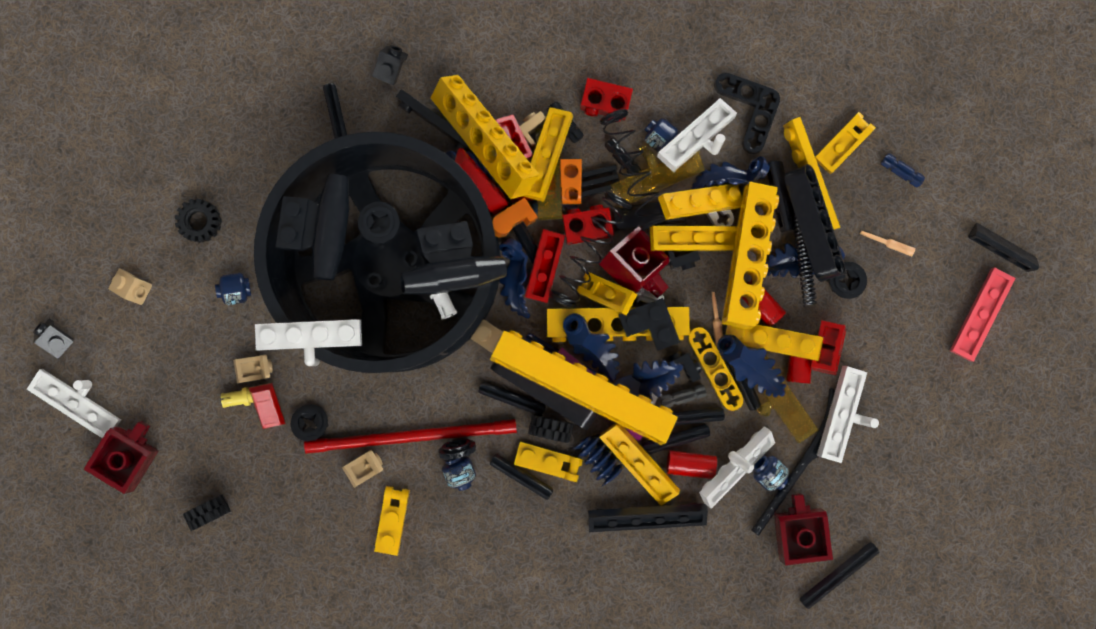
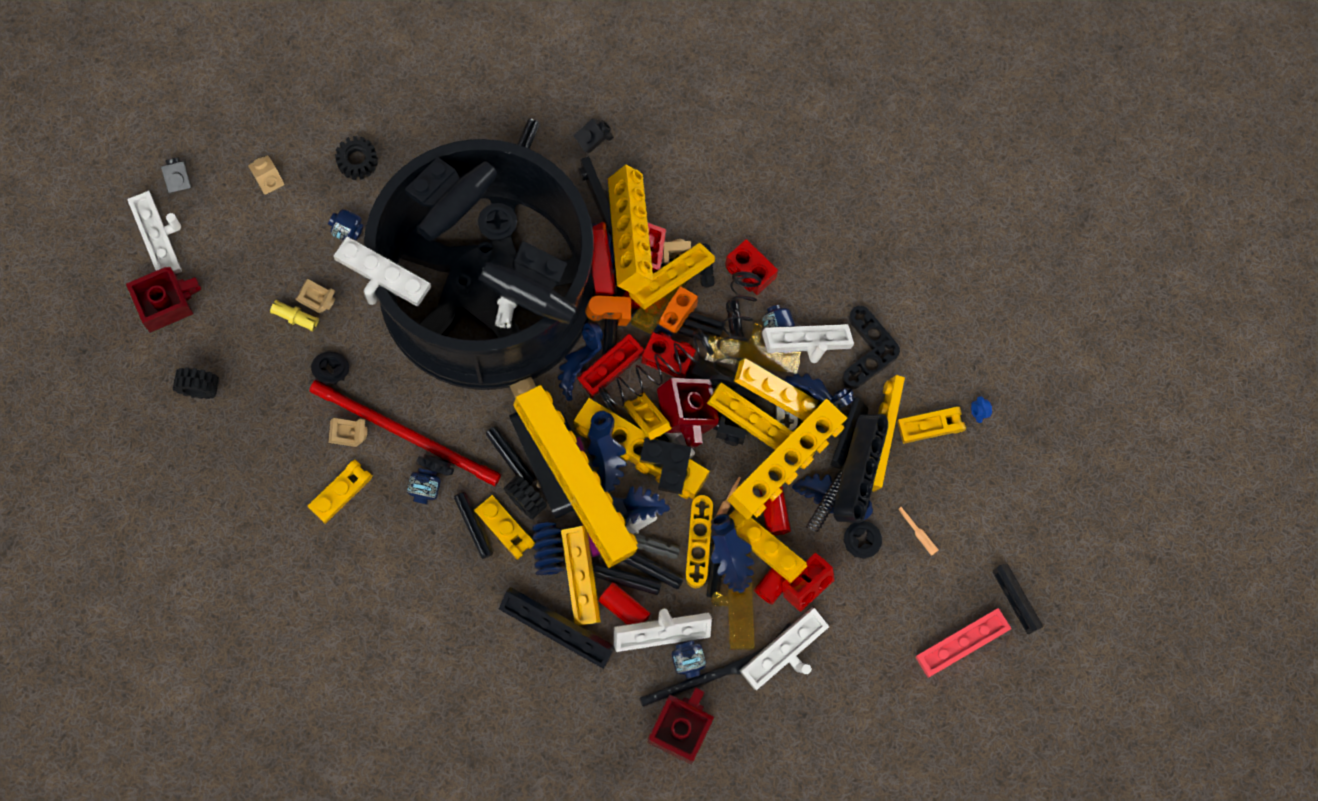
camera: 30 degrees right, 15 degrees down
tile [249,383,285,429] -> none
black bracket [667,351,702,383] -> none
black axle [800,542,879,609] -> none
dark blue axle [881,153,925,187] -> none
none -> blue plate [971,396,992,423]

